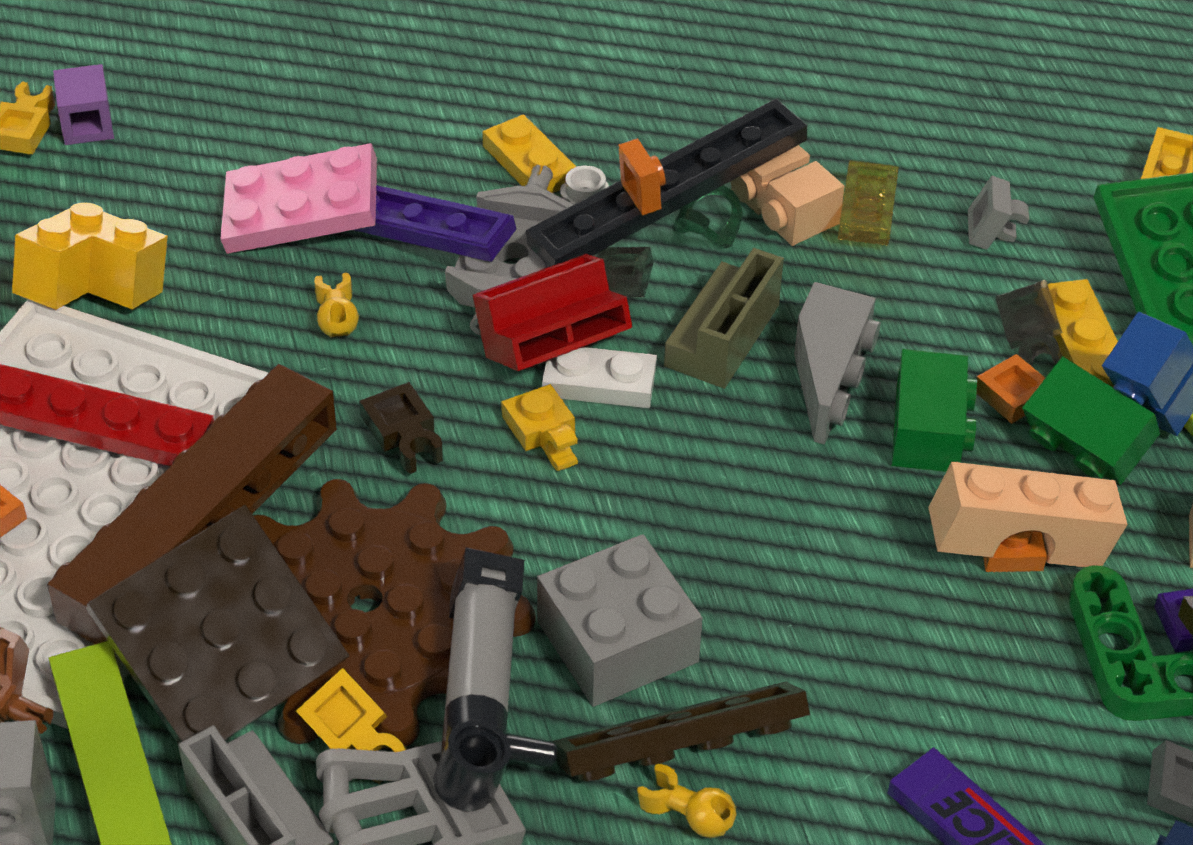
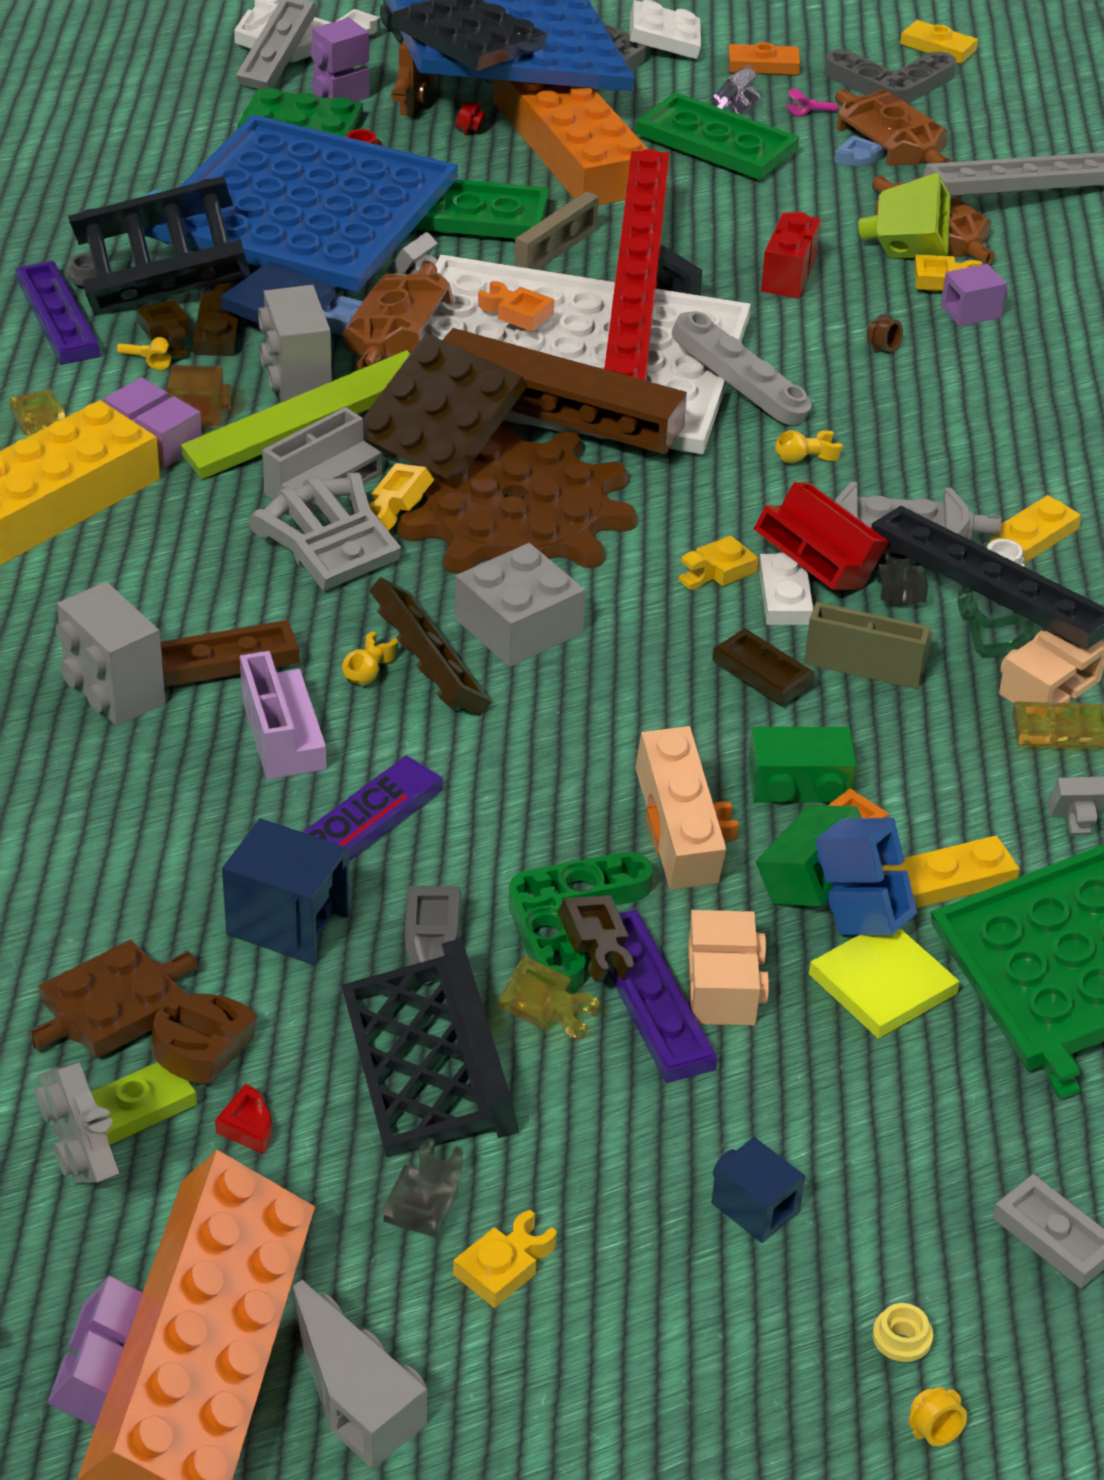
camera: 80 degrees right, 5 degrees down
yellow brick [12,203,168,310] -> none
bright pink plate [220,143,377,254] -> none
dark purple tile [355,185,517,262] -> none
dark brown plate [359,382,443,474] -> none
piece [433,547,557,811] -> none
orange plate [619,138,666,216] -> none
light grey slope [794,282,881,445] -> none
clear smoke plate [995,280,1063,369] -> none
none -> light grey plate [672,311,811,425]
none -> dark brown plate [712,628,815,706]
none -> reddish brown plate [867,314,903,353]

